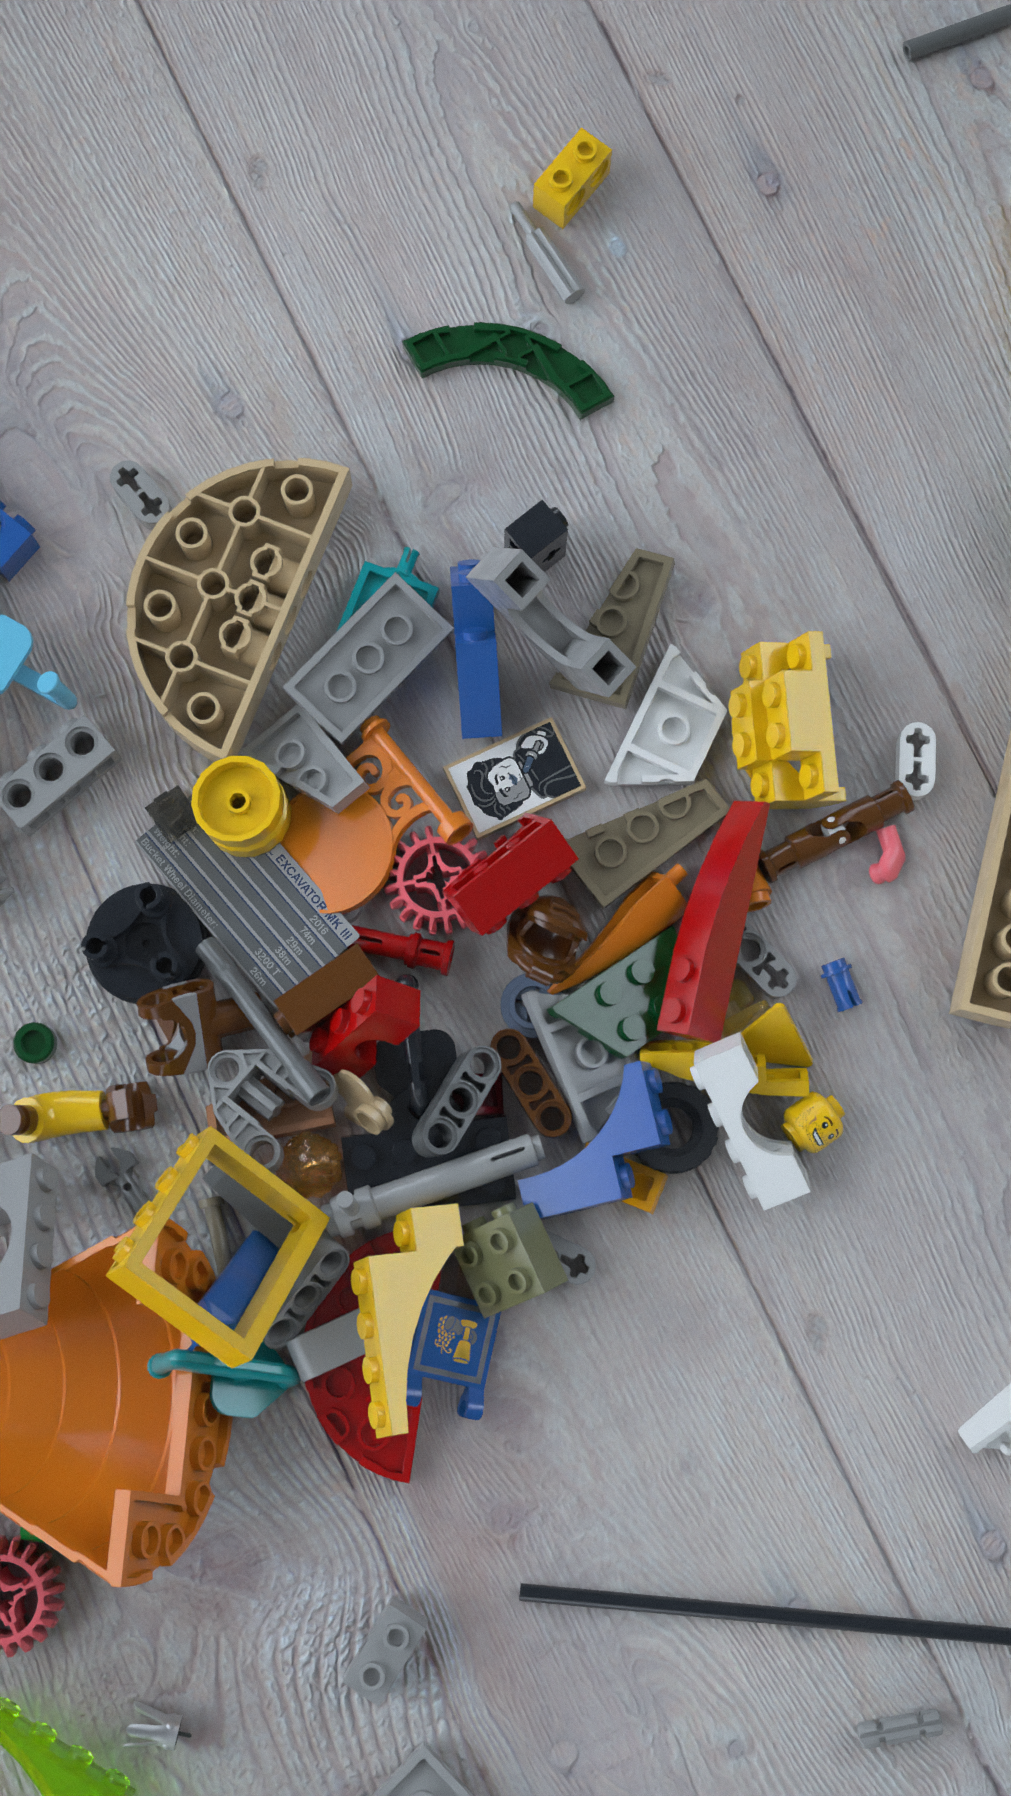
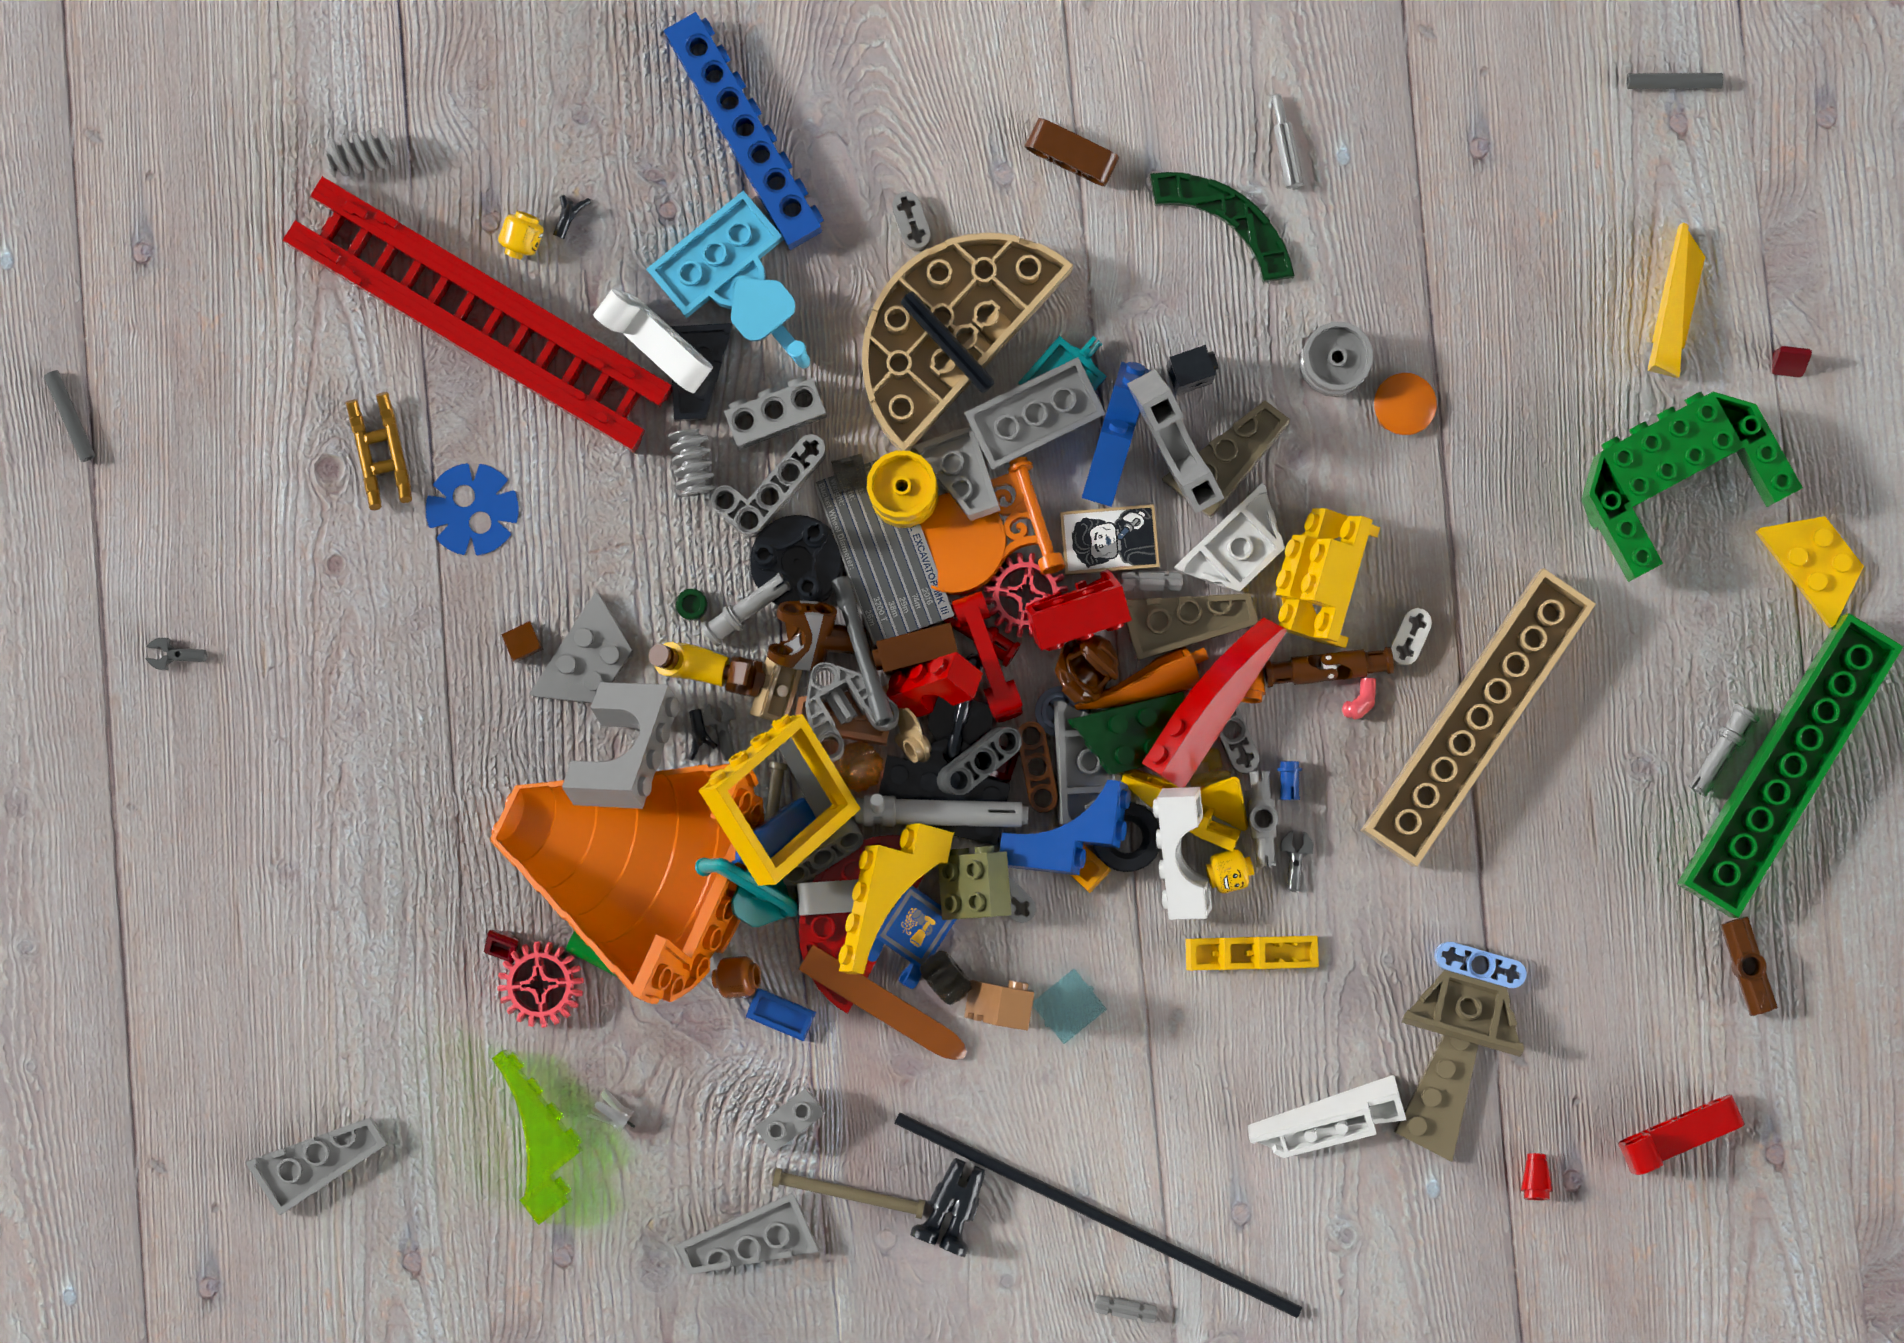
camera: 25 degrees right, 5 degrees up
yellow brick [533,127,612,229] -> none
none -> black bar [688,709,718,761]
none -> light grey pin [701,572,791,646]
none -> light grey beam [711,434,826,537]
none -> dark orange head [712,956,761,999]
none -> blue tile [746,988,816,1041]
none -> tan slope [750,657,803,721]
none -> dark tan bar [772,1167,926,1219]
none -> dark orange piece [798,945,967,1060]
none -> black axle [901,291,994,393]
none -> black piece [910,1158,985,1257]
none -> clear smoke gear [920,950,972,1005]
none -> red piece [952,591,1023,723]
none -> medium nougat wedge [964,980,1034,1031]
none -> reddish brown beam [1024,118,1119,187]
none -> clear light blue piece [1033,969,1107,1044]
none -> light grey axle [1121,572,1183,591]
none -> yellow slope [1185,936,1319,971]
none -> light grey pin [1247,771,1278,867]
none -> dark grey bar [1280,831,1314,892]
none -> light grey wheel [1300,322,1373,396]
none -> orange dish [1374,373,1437,435]

